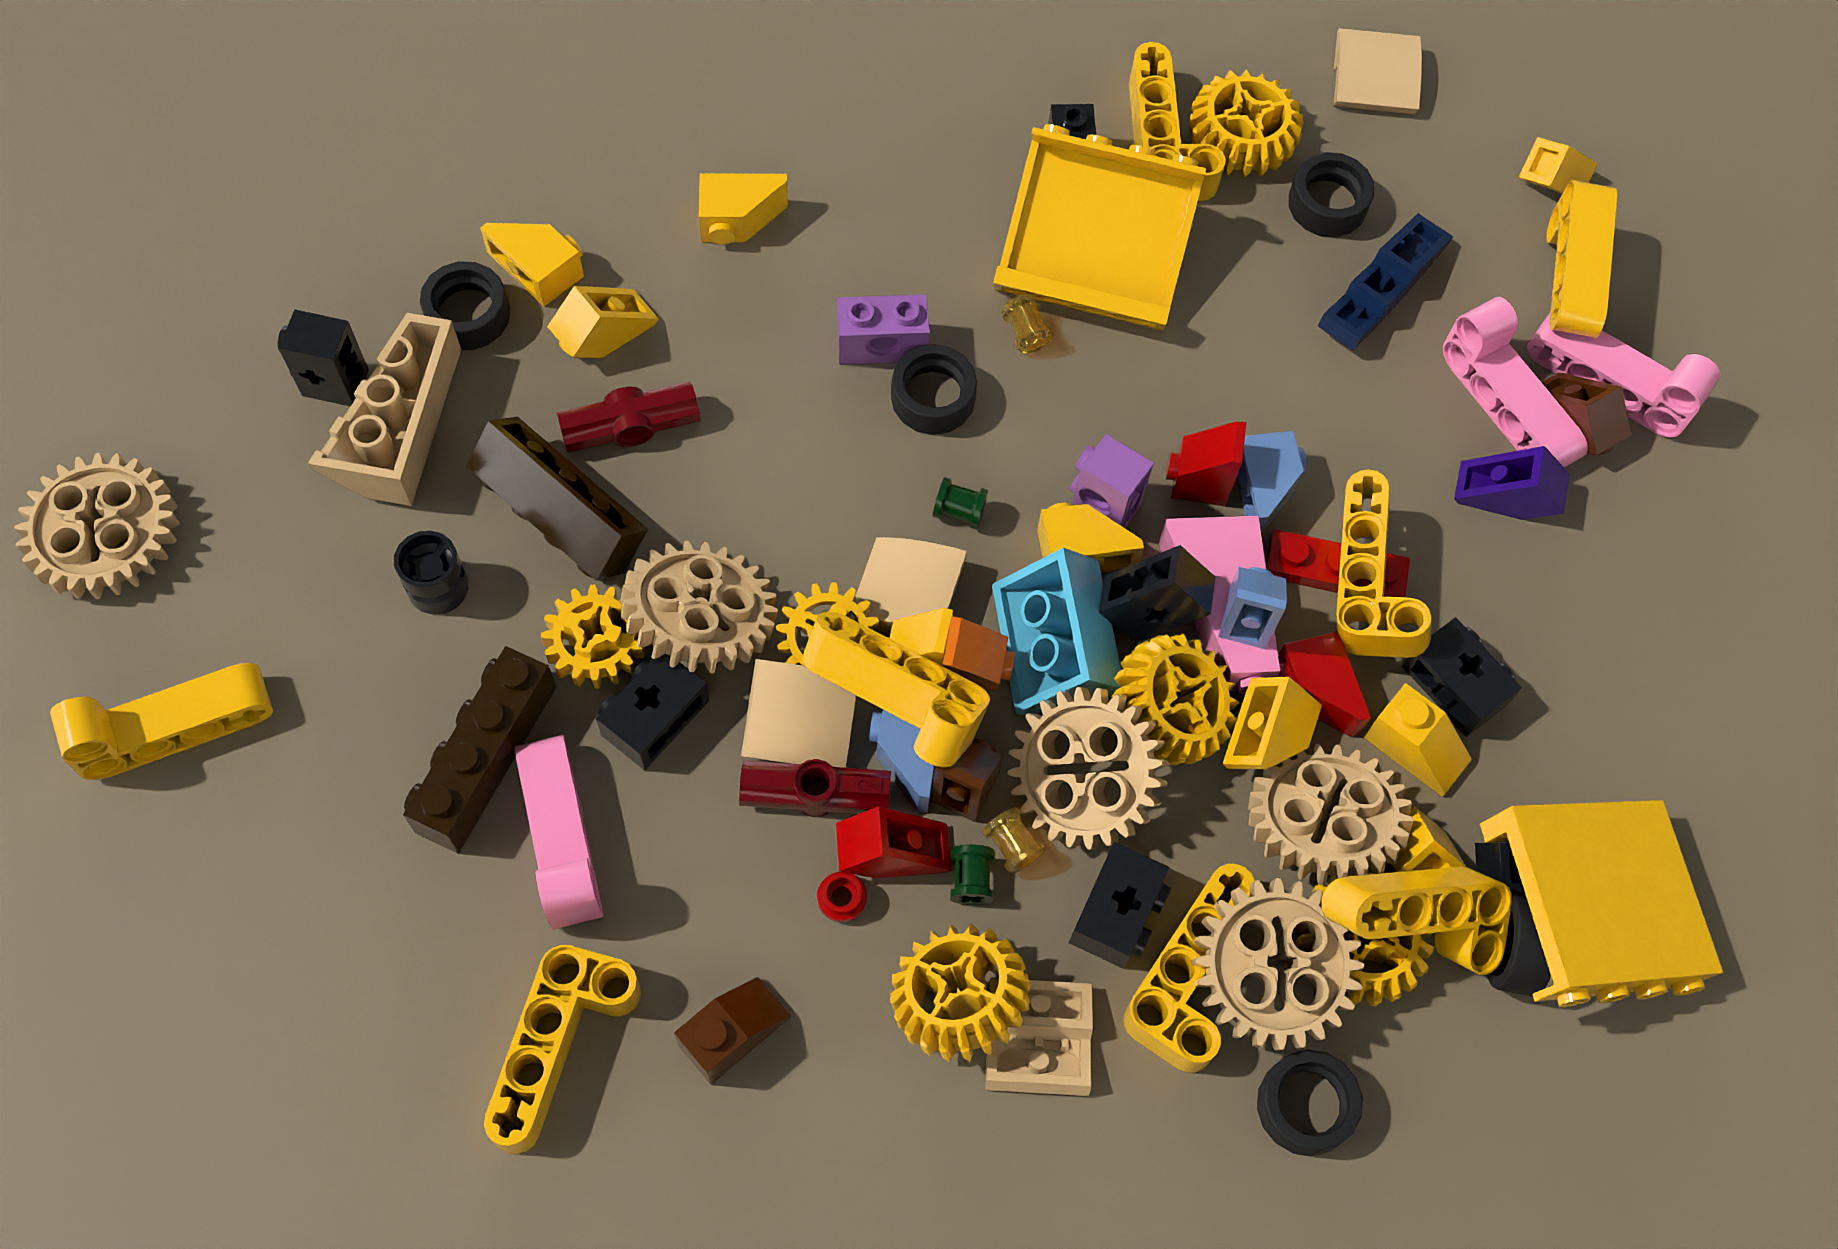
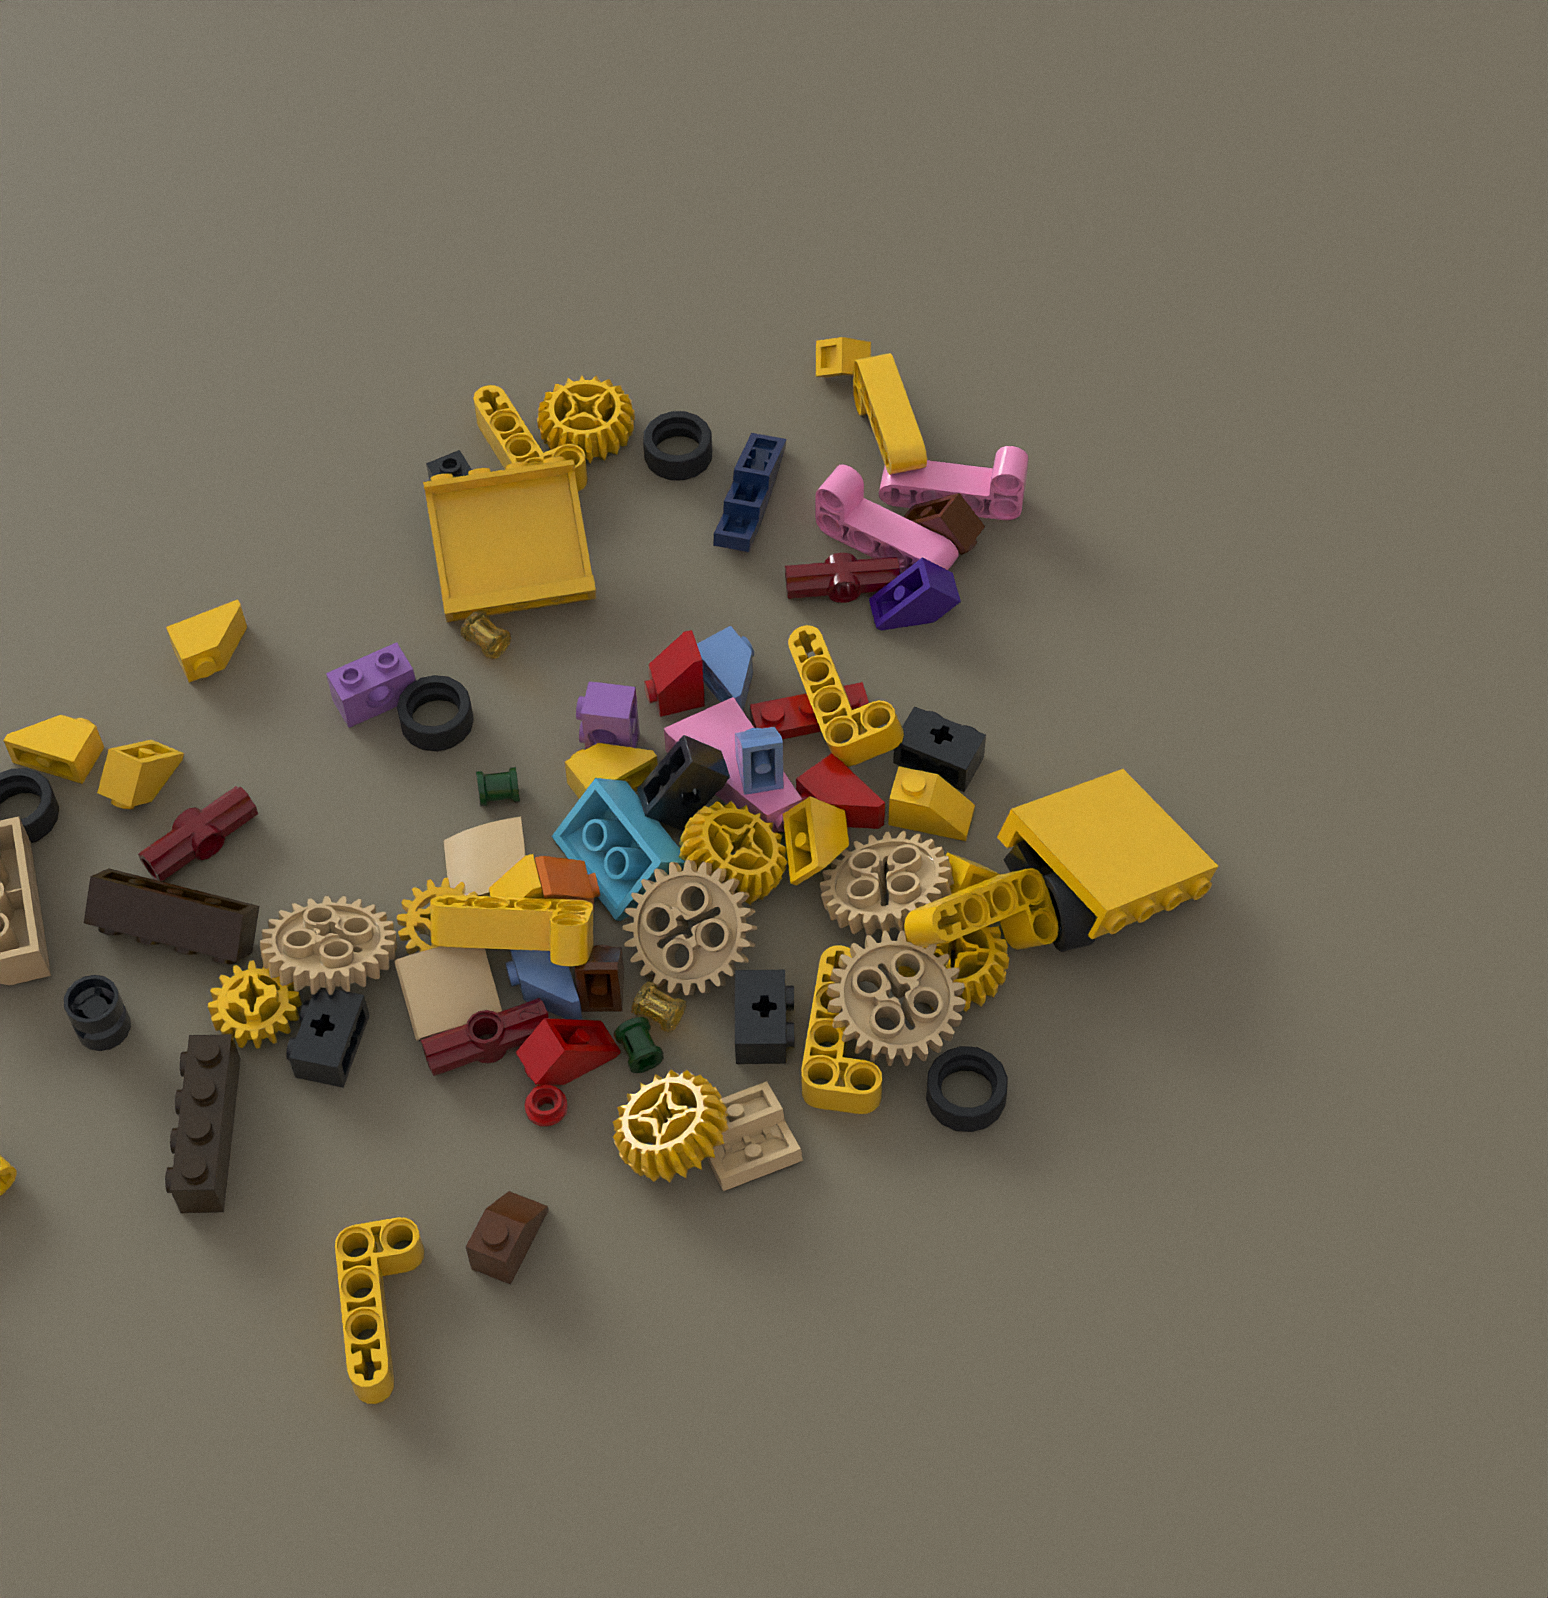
camera: 20 degrees left, 10 degrees down
bright pink beam [515,735,604,930] -> none
tan slope [1333,28,1422,114] -> none
none -> dark red piece [785,552,900,603]

